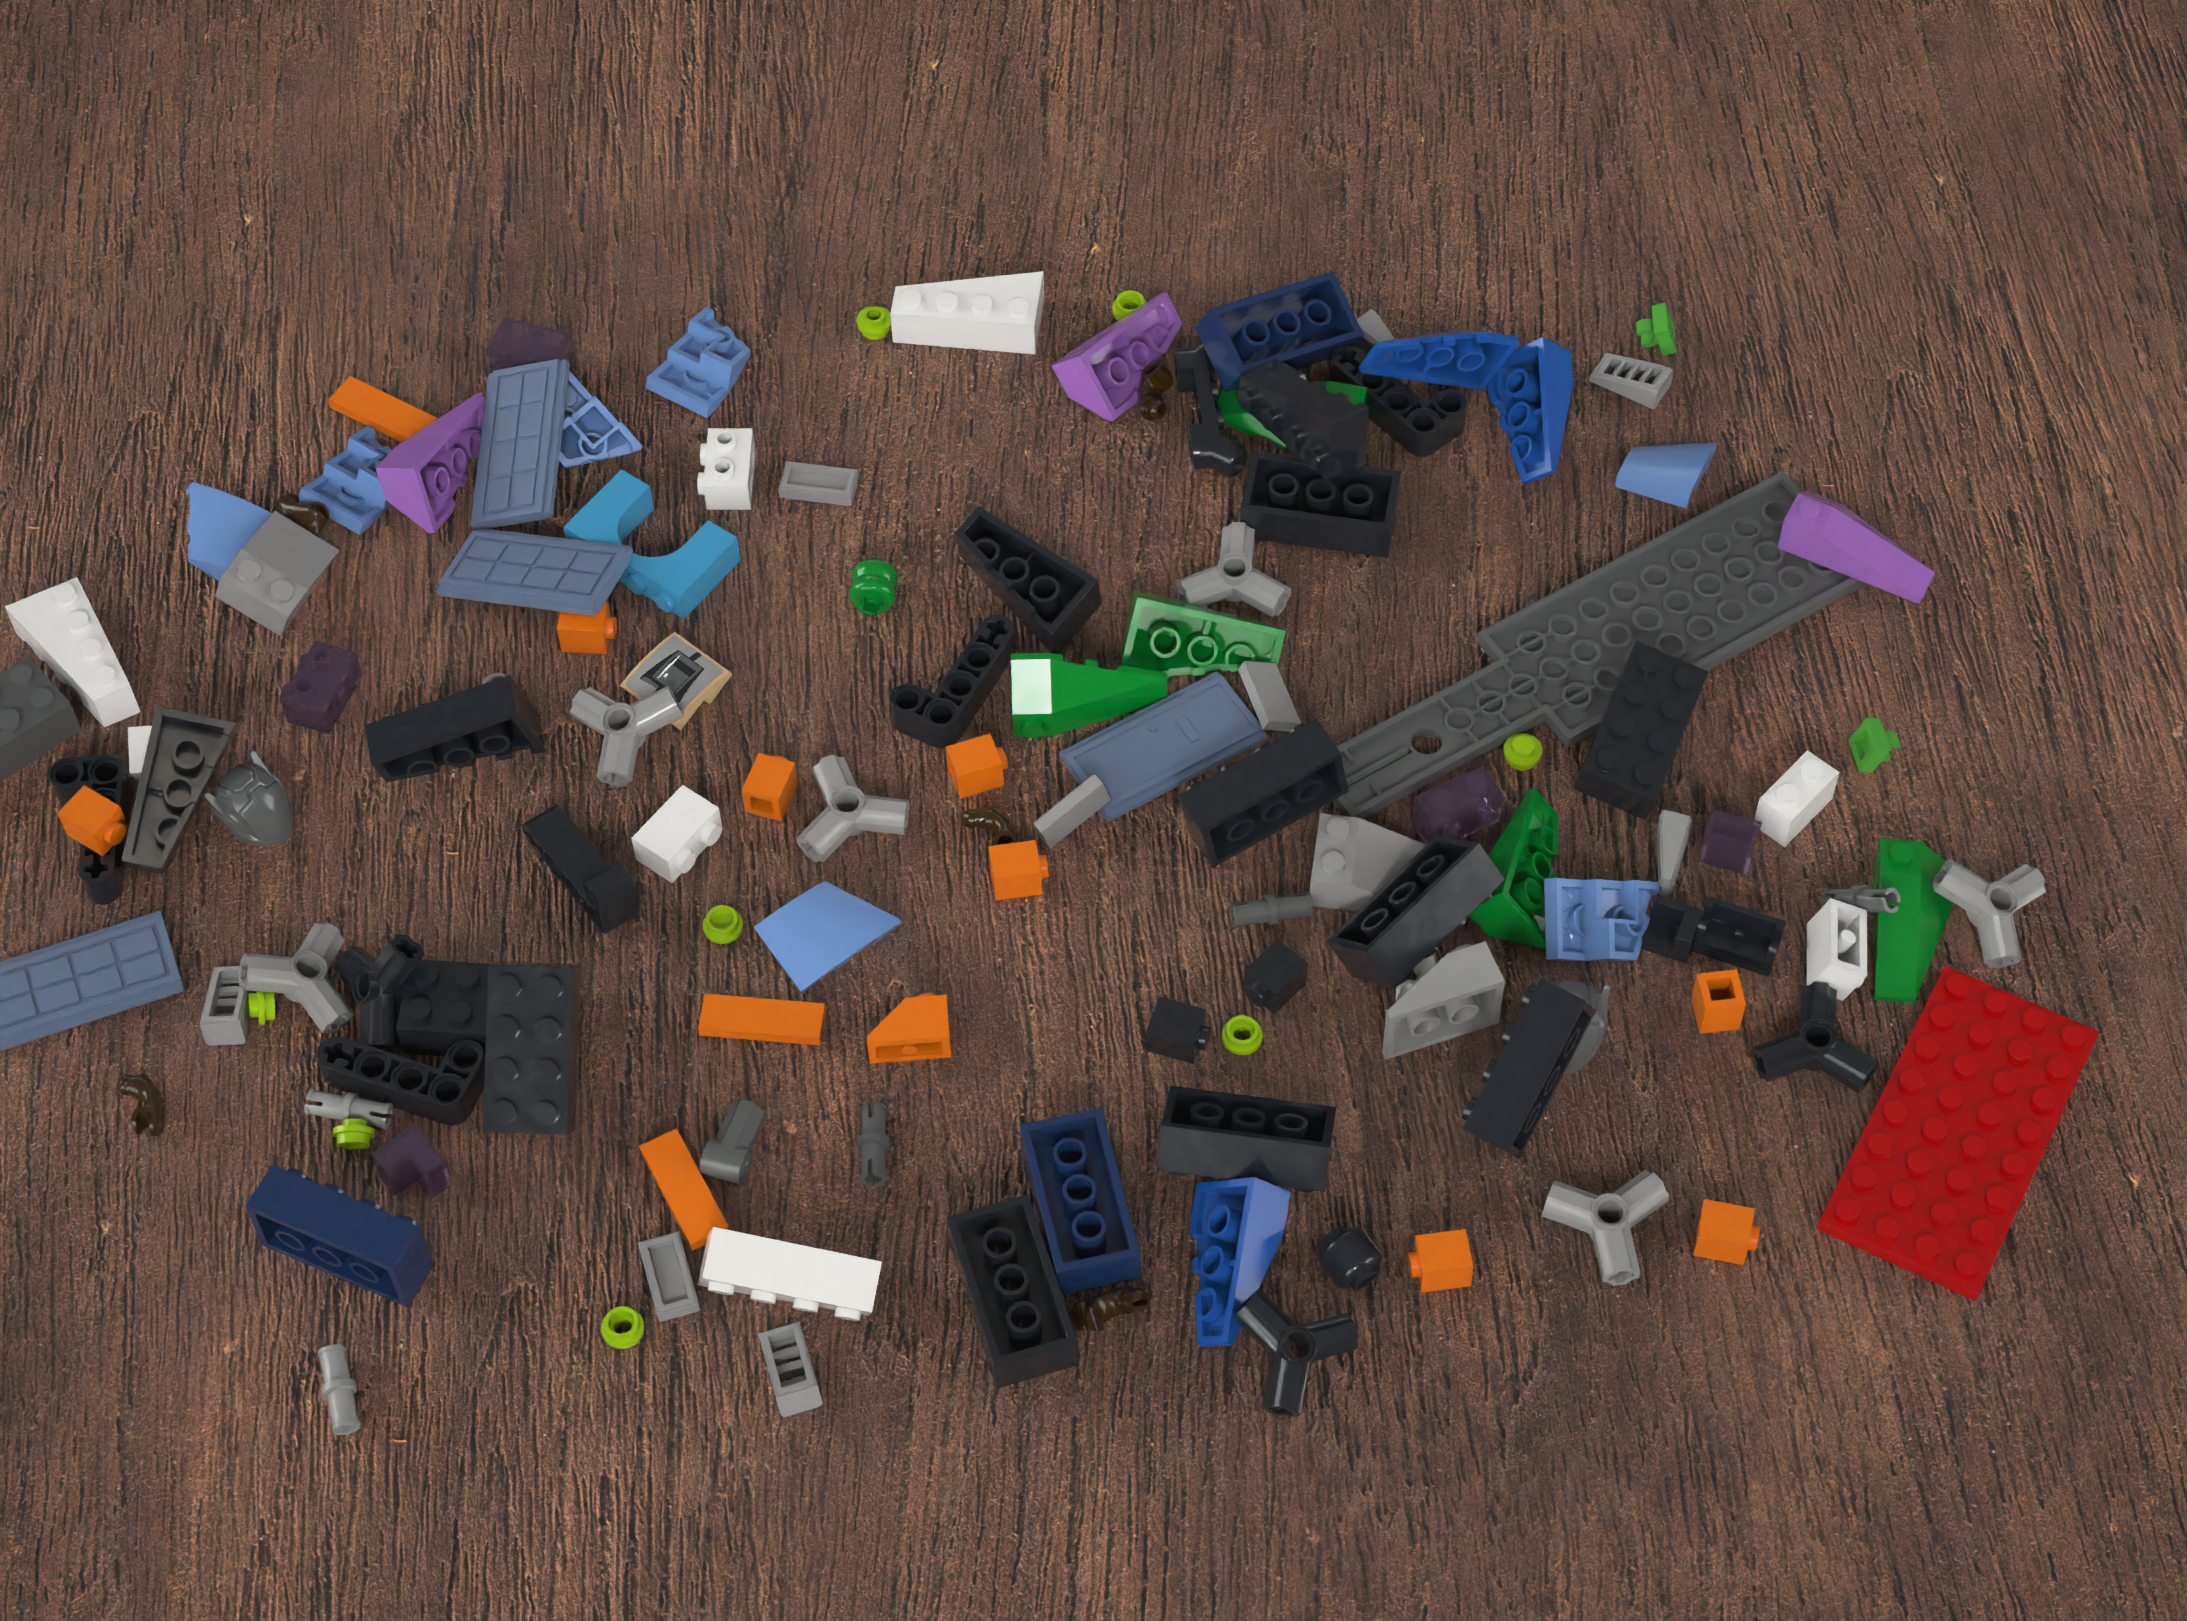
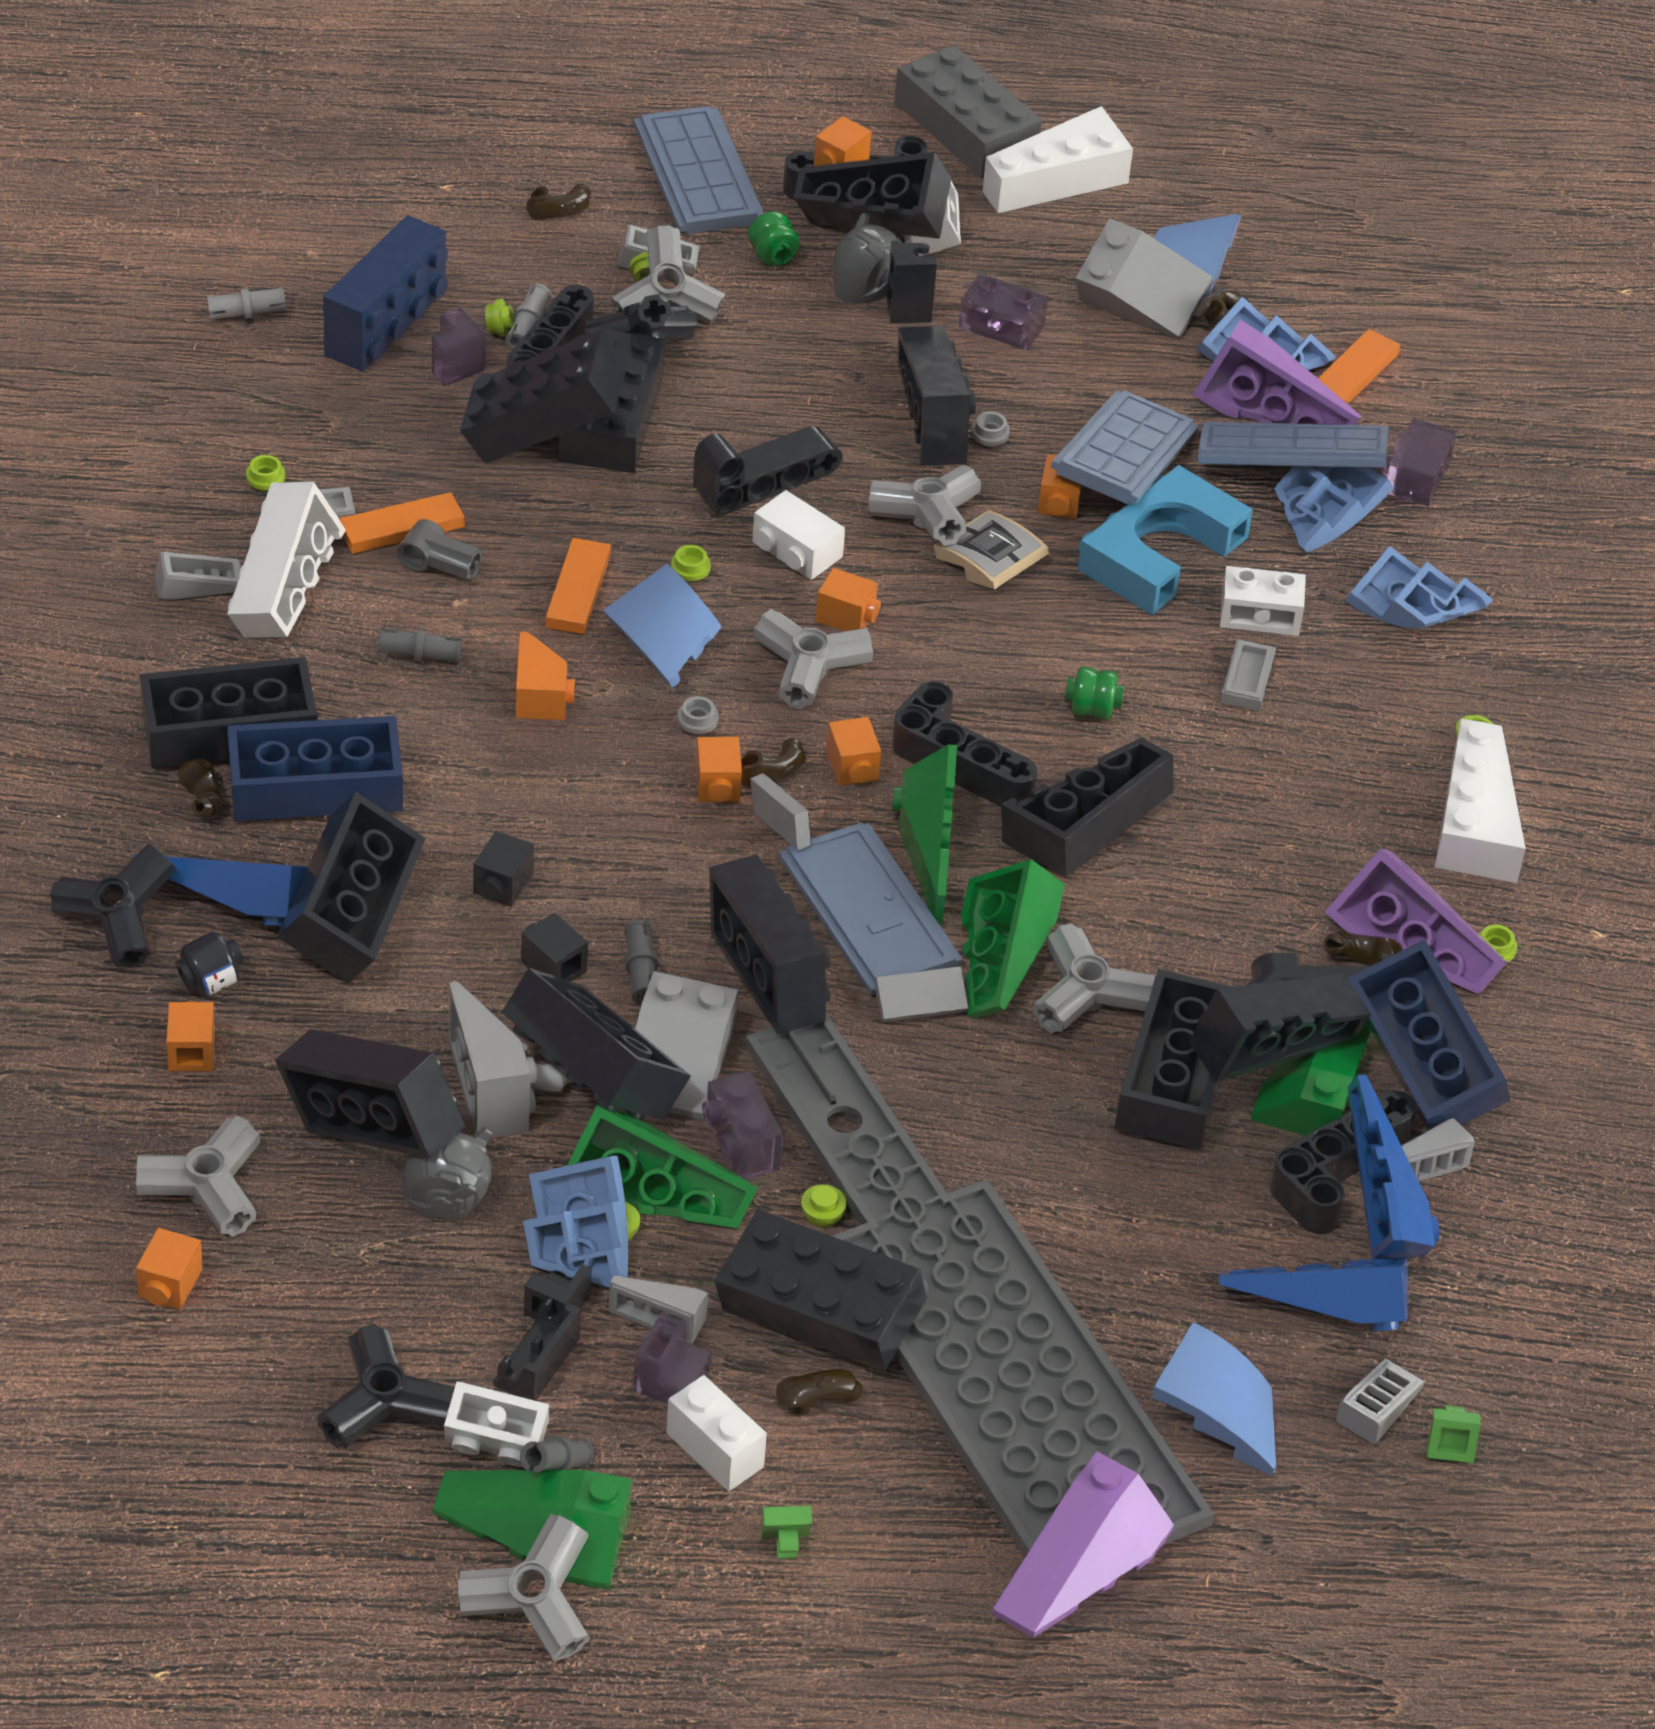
camera: 90 degrees right, 10 degrees down
lime plate [1222,1015,1263,1055] -> none
orange brick [1691,969,1746,1034] -> none
red plate [1817,965,2099,1301] -> none
none -> light grey plate [677,696,719,734]
none -> green piece [748,211,800,266]
none -> dark brown piece [776,1369,862,1417]
none -> black hinge [886,241,937,324]

